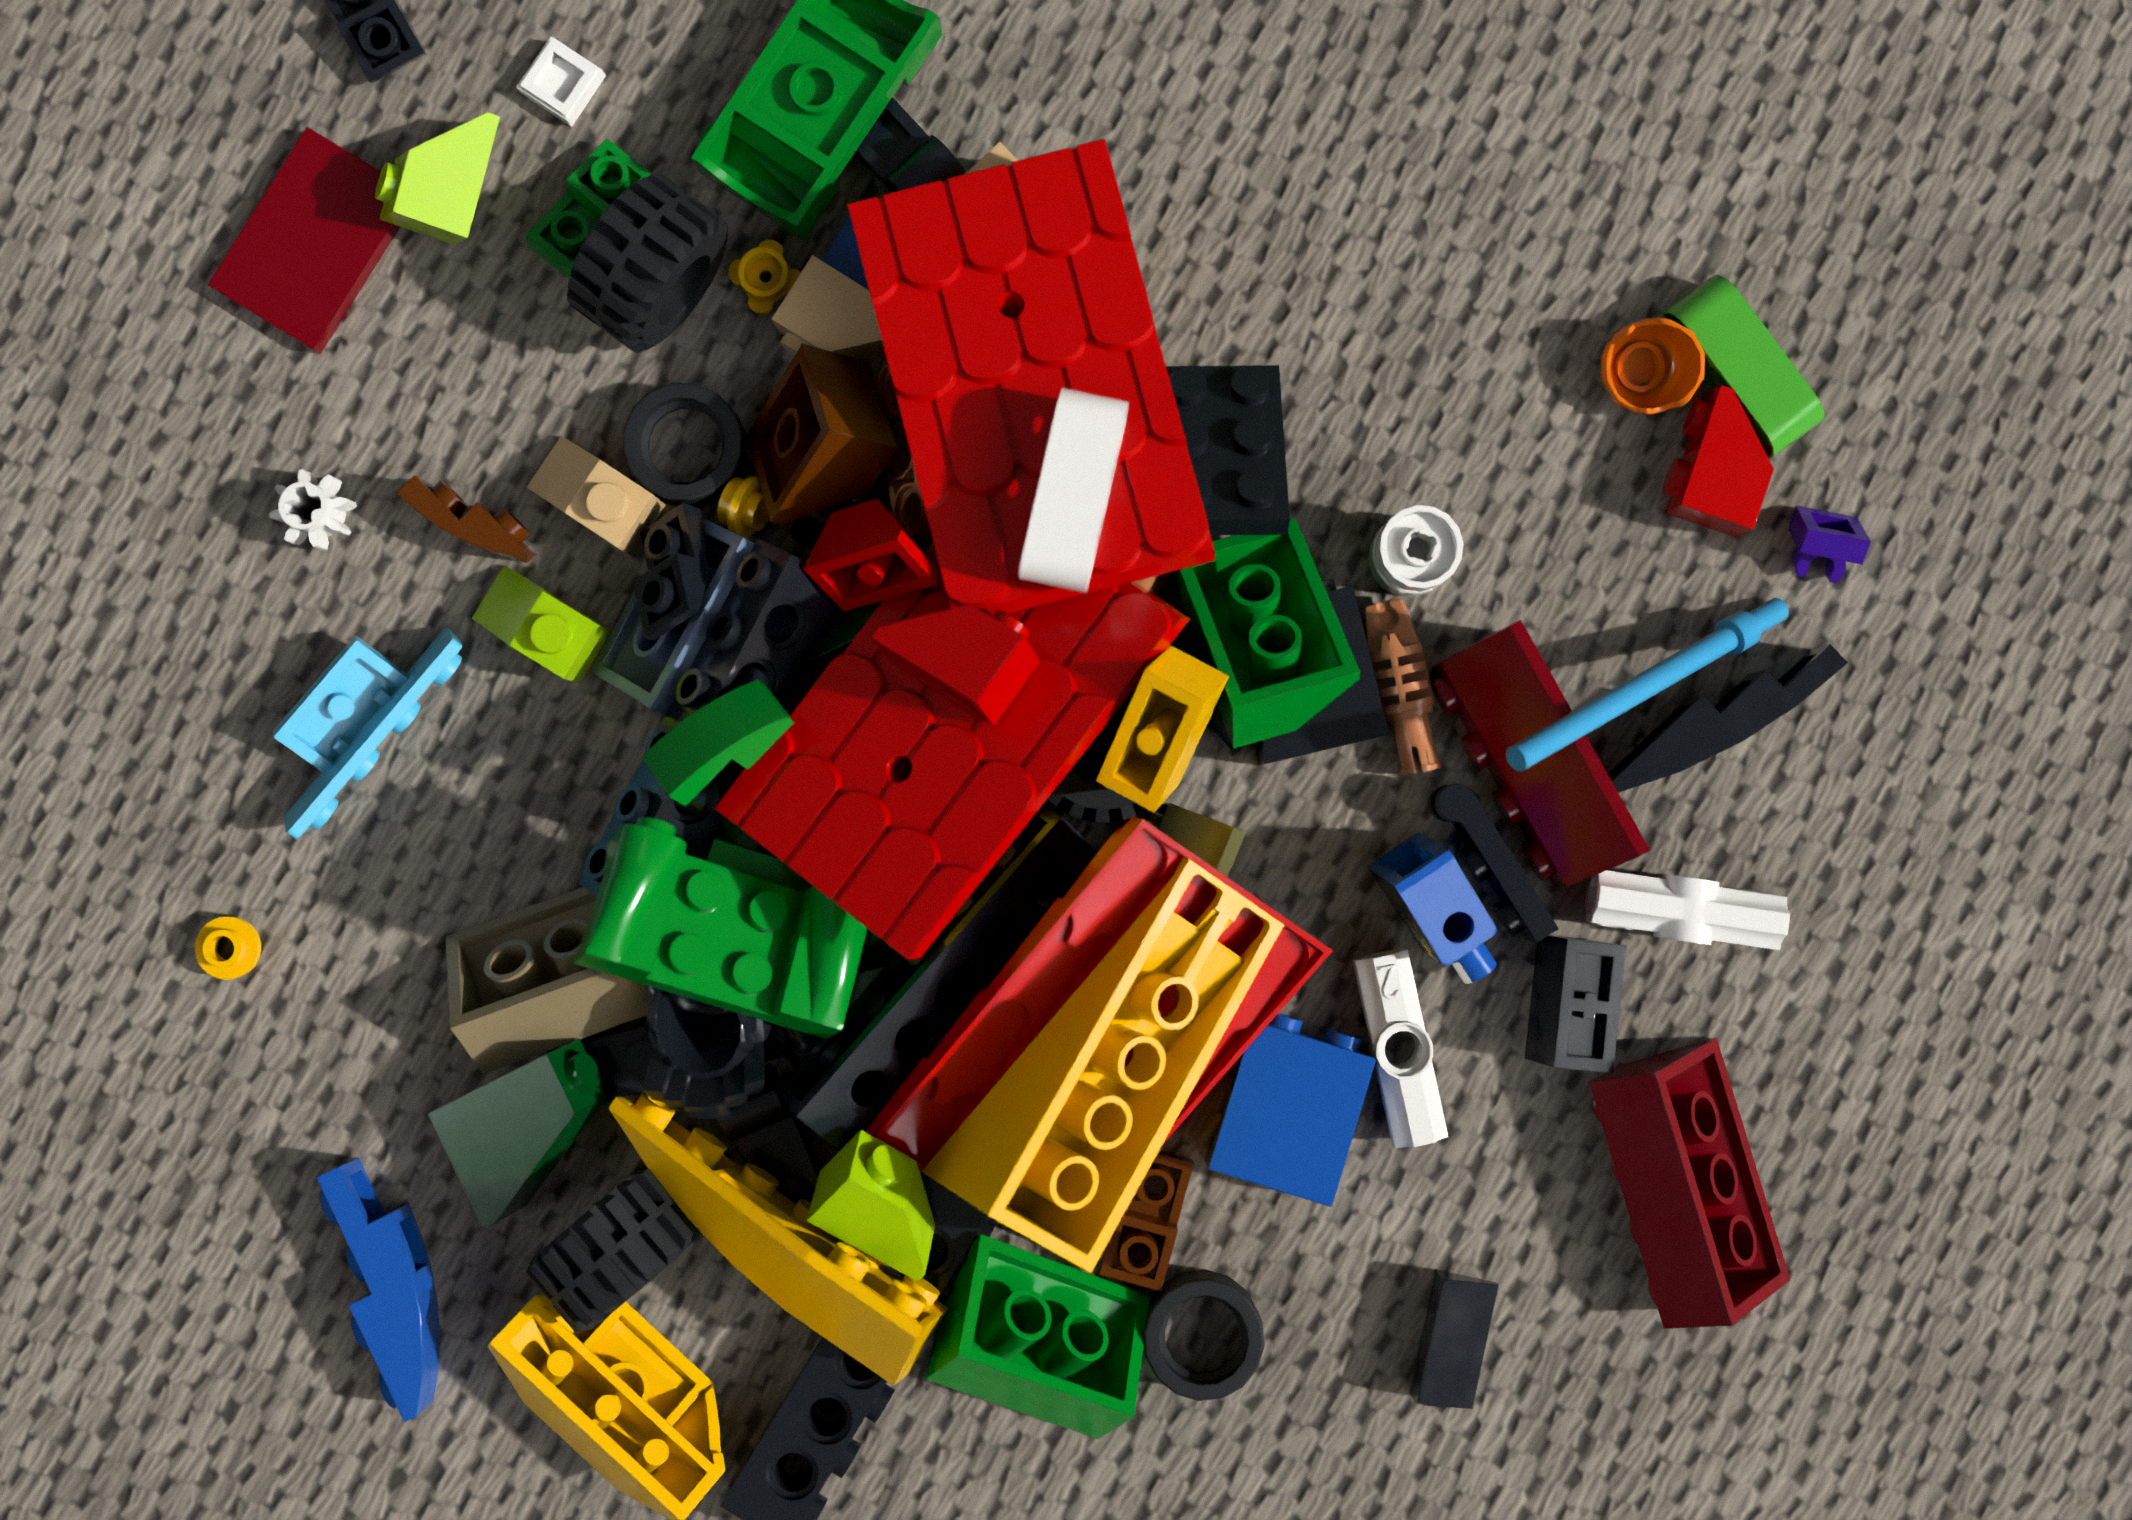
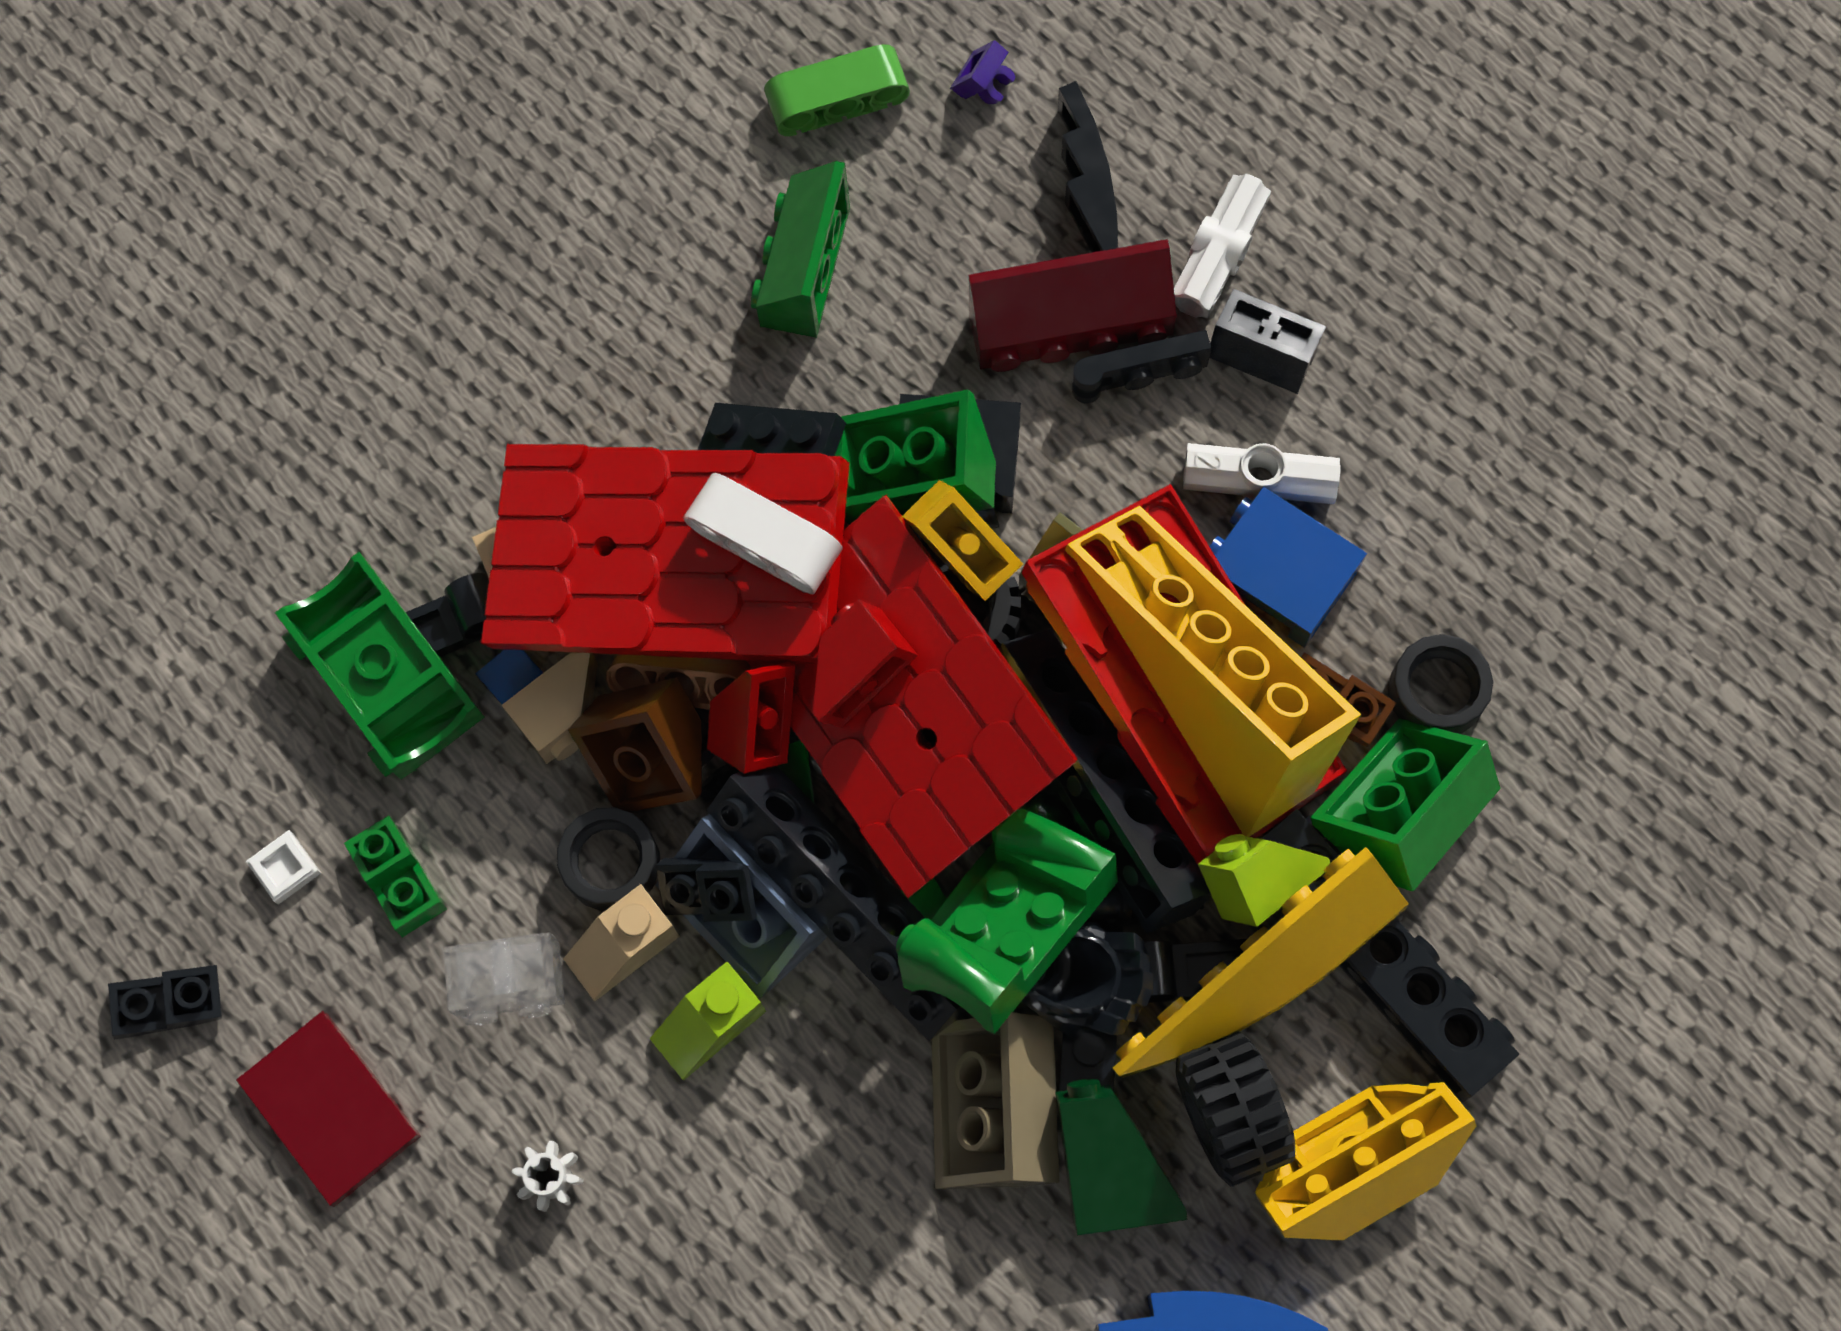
camera: 70 degrees left, 15 degrees down
medium azure bracket [273,627,462,840] -> none
slope [375,112,500,245] -> none
reddish brown slope [397,475,536,563] -> none
black tyre [567,173,728,353] -> none
green slope [642,680,794,807] -> none
yellow plate [717,476,769,538] -> none
yellow plate [728,240,800,315] -> none
nougat hinge [1365,599,1441,776] -> none
torso [1367,832,1497,984] -> none
white wheel [1368,505,1463,597] -> none
black slope [1409,1269,1499,1409] -> none
dark azure bar [1506,598,1789,772] -> none
dark red slope [1589,1038,1790,1329] -> none
orange hair [1600,318,1705,415] -> none
red slope [1662,385,1774,537] -> none
none -> clear brick [443,932,565,1025]
none -> green slope [751,161,850,338]

